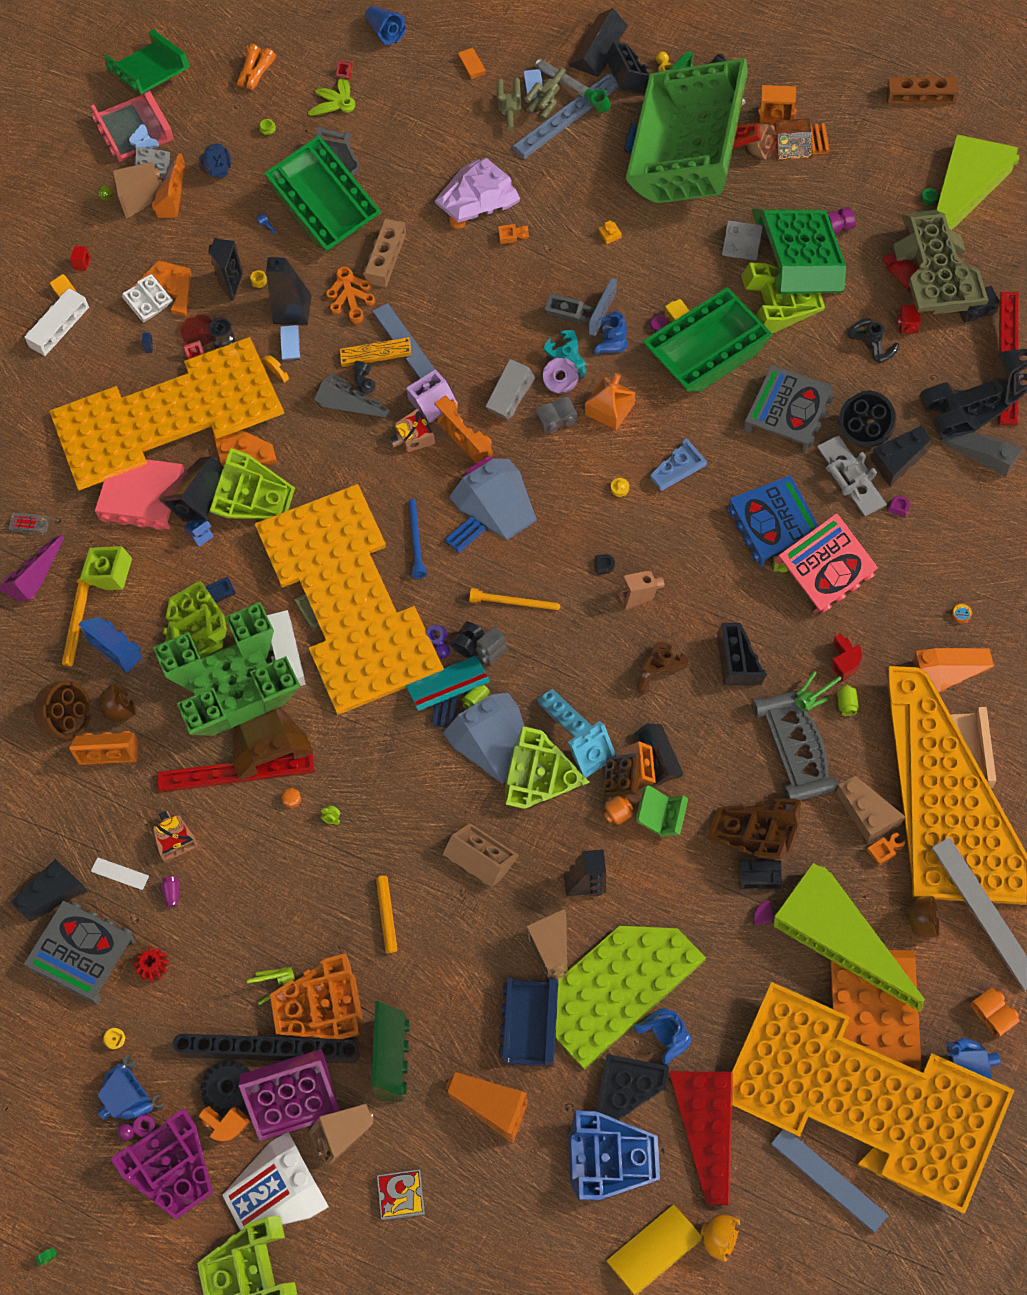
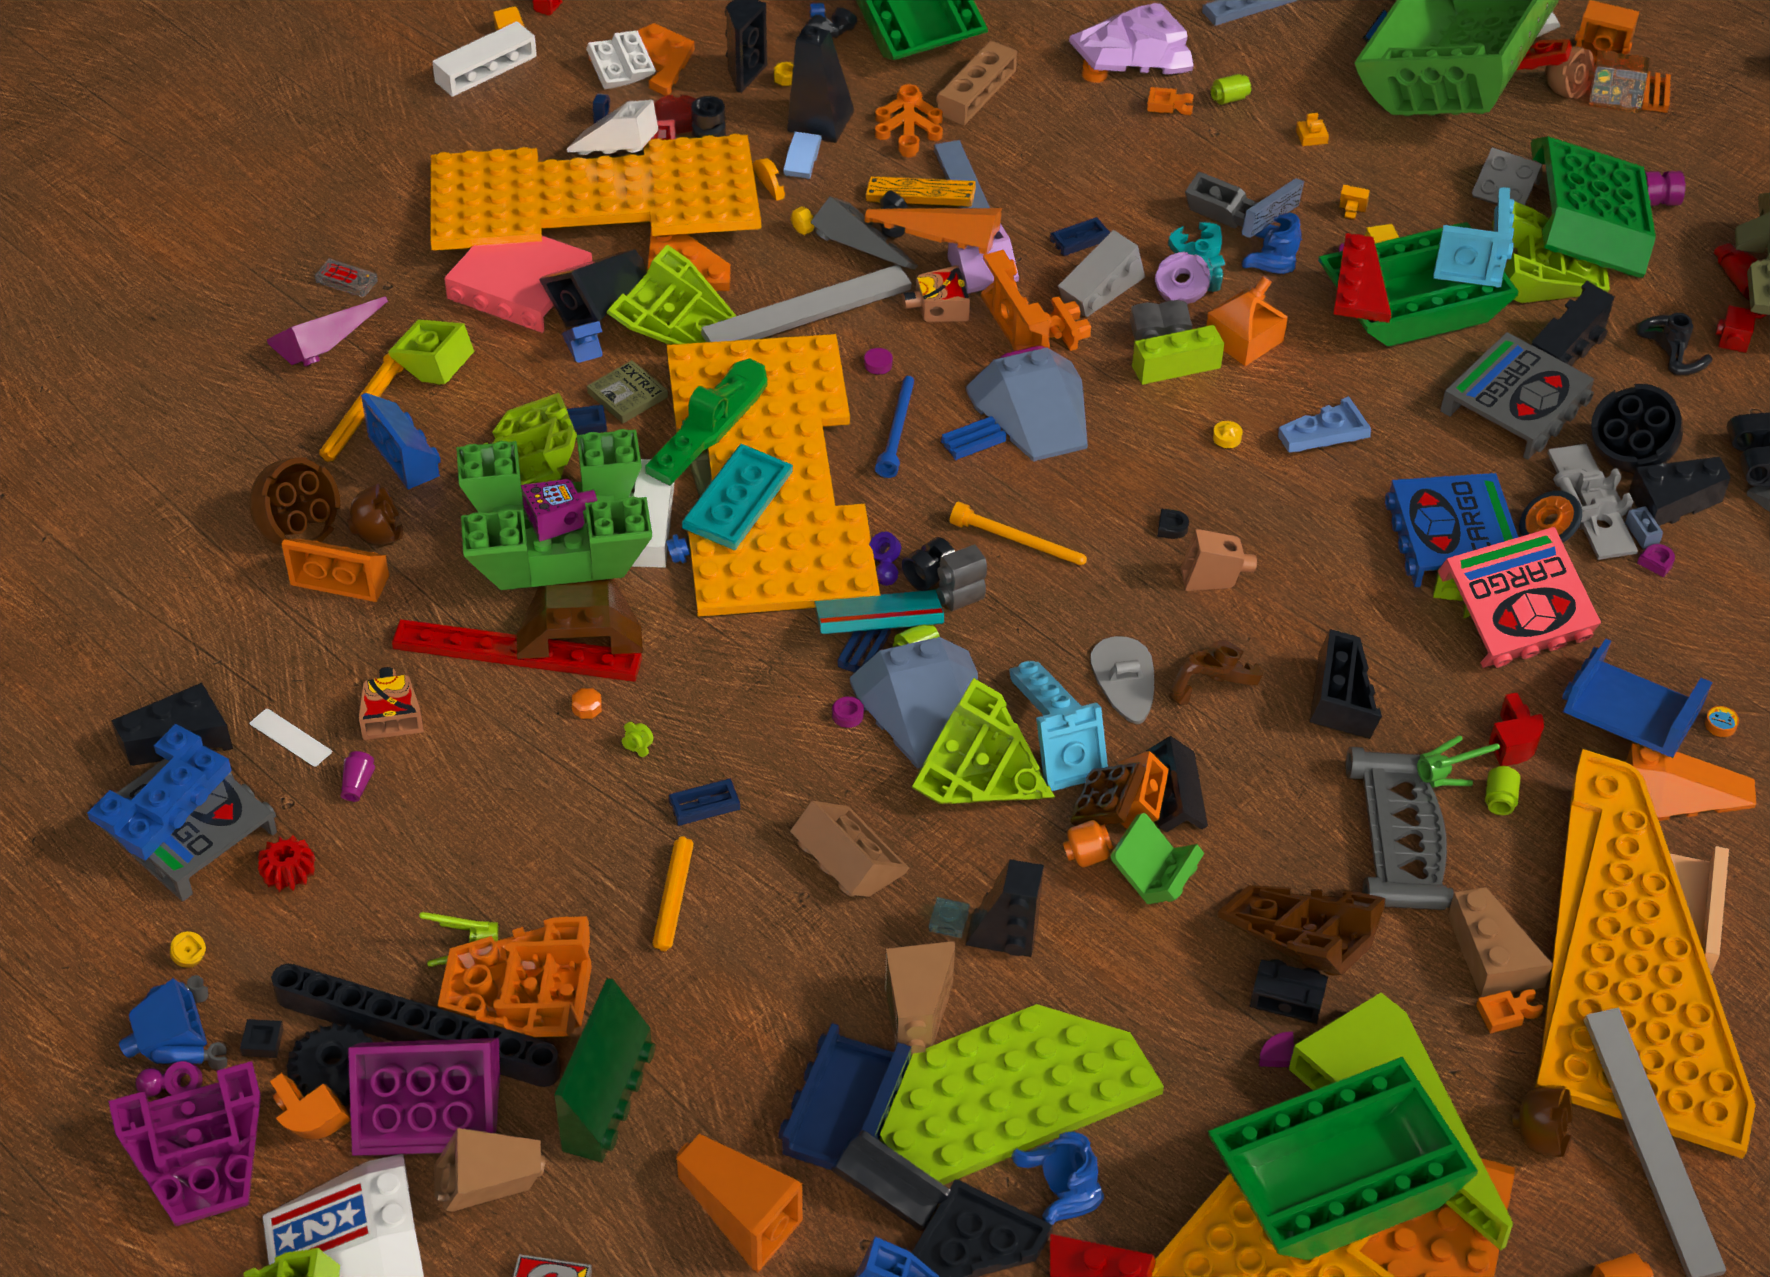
camera: 10 degrees right, 15 degrees down
none -> blue bracket [87,724,232,861]
none -> black plate [240,1019,284,1058]
none -> magenta torso [521,479,597,542]
none -> white slope [567,100,658,155]
none -> olive tile [587,360,668,423]
none -> green piece [645,358,768,486]
none -> blue plate [666,534,691,564]
none -> dark blue tile [669,778,740,826]
none -> teal tile [682,444,793,550]
none -> light grey tile [701,264,912,342]
none -> yellow tile [791,206,815,235]
none -> black arm [806,7,858,38]
none -> black panel [831,1130,952,1231]
none -> magenta tile [832,696,864,728]
none -> orange wedge [864,208,1002,254]
none -> magenta tile [864,348,893,375]
none -> clear light blue plate [929,897,970,938]
none -> orange hips [1048,296,1091,351]
none -> dark blue tile [1050,217,1110,256]
none -> light grey shield [1091,636,1154,724]
none -> lime brick [1132,325,1224,385]
none -> green slope [1208,1056,1478,1260]
none -> lime brick [1211,74,1251,105]
none -> red wing [1333,233,1391,323]
none -> light orange tile [1339,184,1370,220]
none -> medium azure bracket [1434,187,1514,287]
none -> orange wheel [1519,491,1583,543]
none -> black wedge [1531,281,1615,366]
none -> blue panel [1562,639,1713,758]
none -> sand blue piece [1625,506,1663,549]

